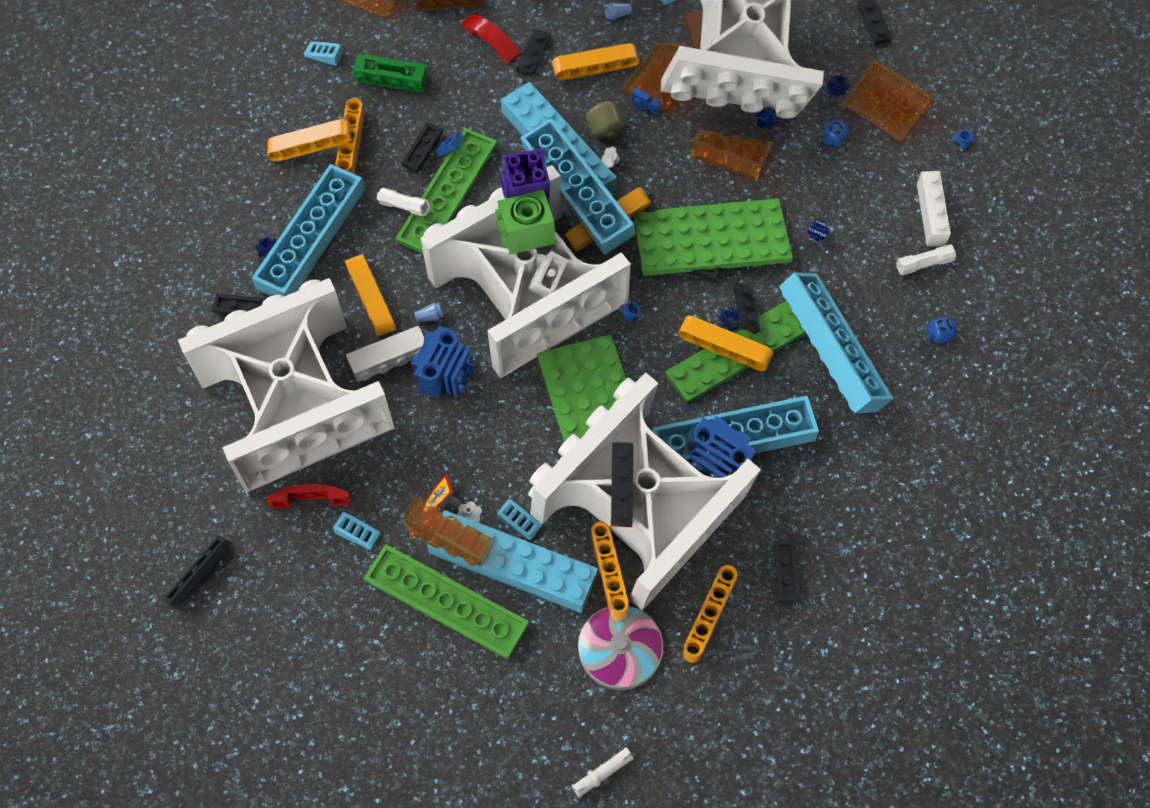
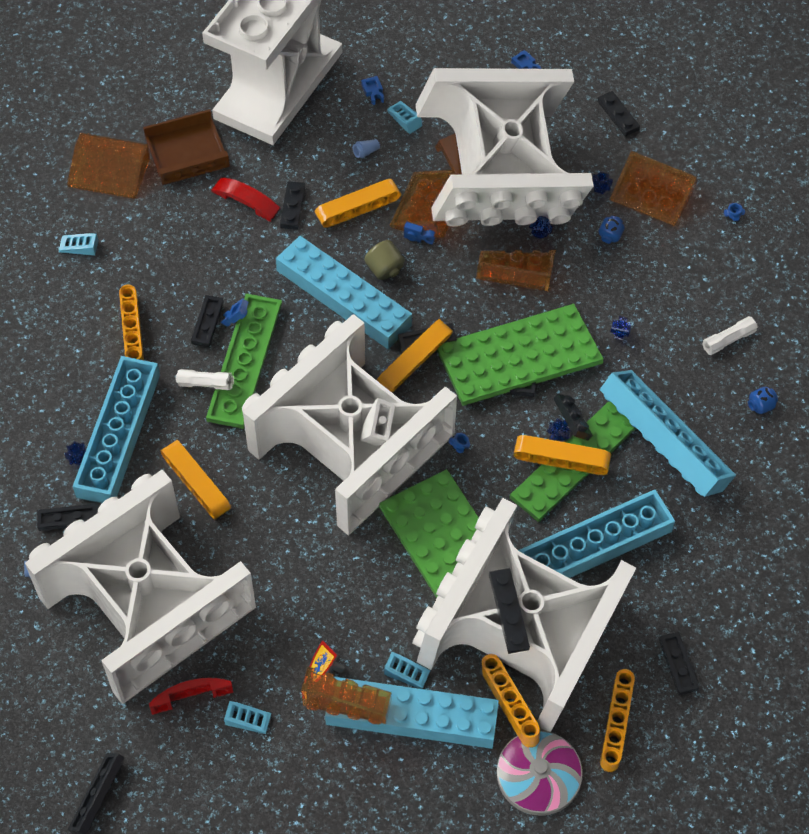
camera: 15 degrees left, 5 degrees down
light orange beam [267,119,351,162] -> none
white brick [346,326,424,382] -> none
green brick [353,54,428,93] -> none
bright green plate [363,544,529,660] -> none
blue piece [411,326,475,397] -> none
medium blue cone [414,302,444,323] -> none
white plant [457,501,482,523] -> none
bright green brick [495,190,555,255] -> none
dark purple brick [500,149,550,204] -> none
medium azure brick [520,118,636,255] -> none
white plant [602,147,620,168] -> none
blue piece [686,416,756,478] -> none
white brick [917,171,951,246] -> none

